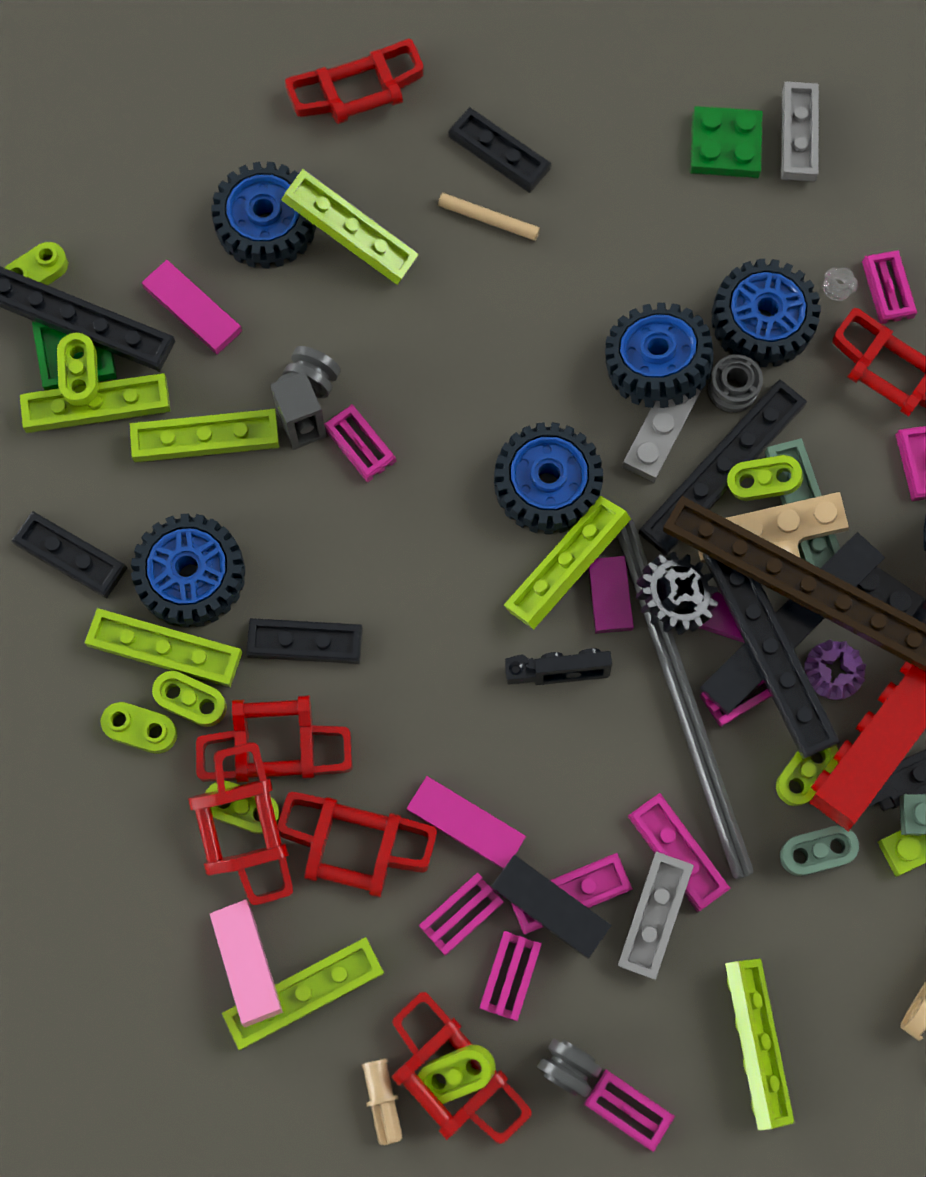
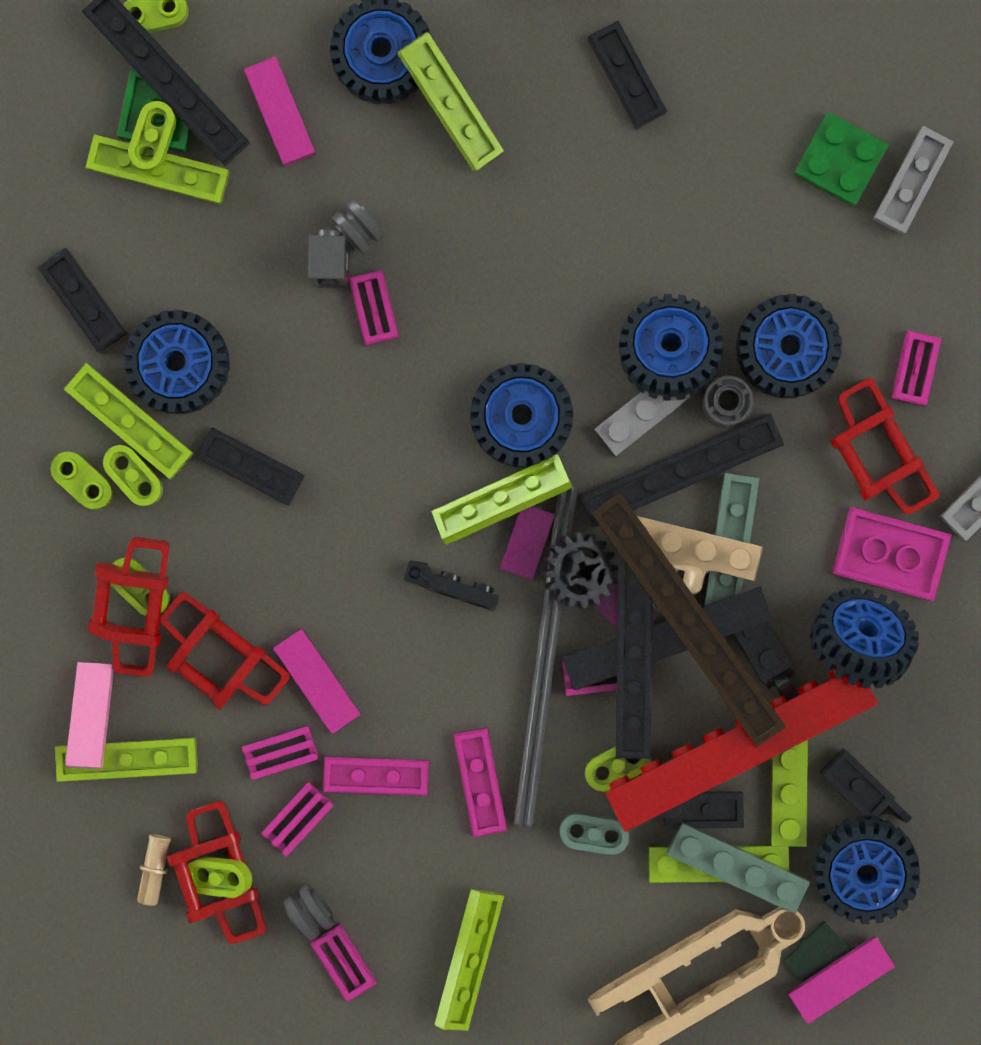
camera: 30 degrees right, 15 degrees up
lime plate [130,409,280,463] -> none
red bar [196,695,353,783] -> none
tan piece [438,193,540,241] -> none
black tile [491,855,612,959] -> none
light grey plate [618,852,694,980] -> none
lime plate [727,455,803,501] -> none
medium lavender gear [804,639,866,700] -> none
clear plate [823,267,858,301] -> none

